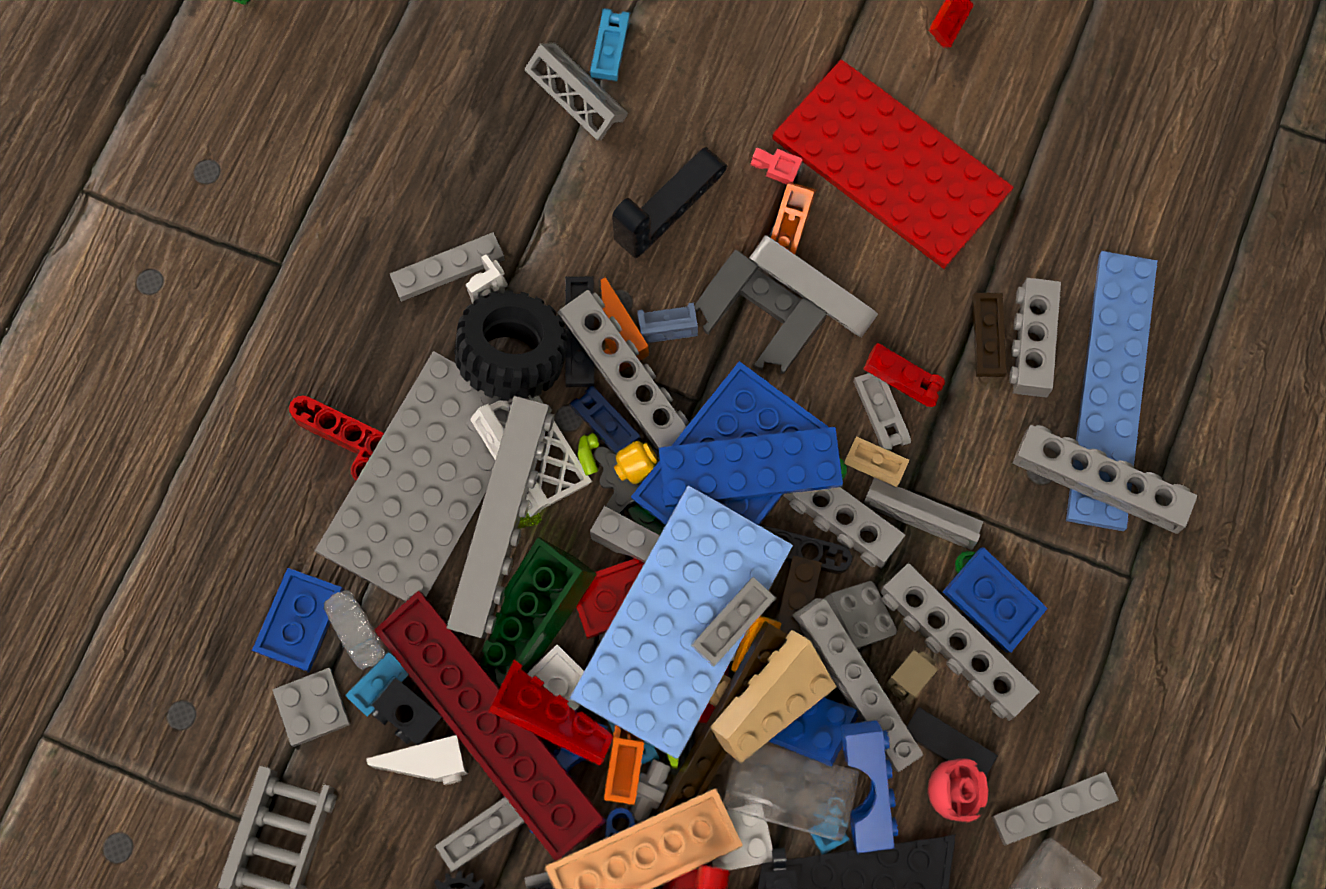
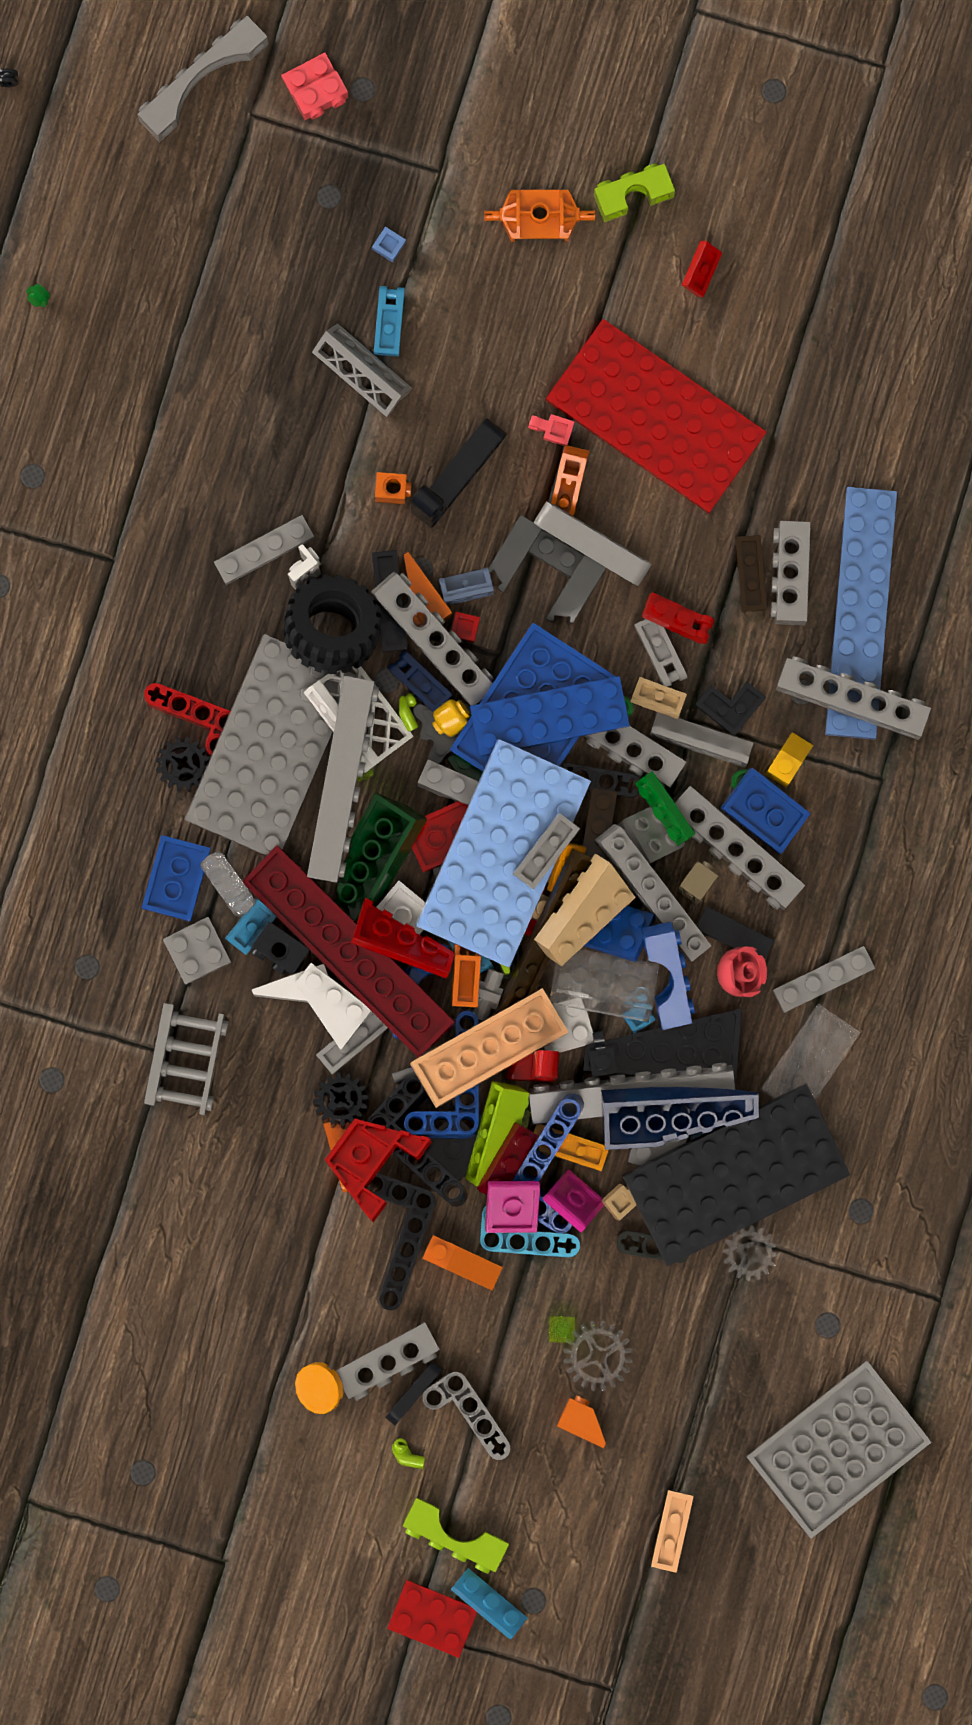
camera: 10 degrees left, 10 degrees up
none -> black gear [156,737,210,792]
none -> white wing [295,963,371,1050]
none -> orange brick [375,472,412,504]
none -> red plate [451,612,480,643]
none -> green plate [635,771,695,846]
none -> black plate [695,682,766,737]
none -> yellow slope [765,732,813,788]

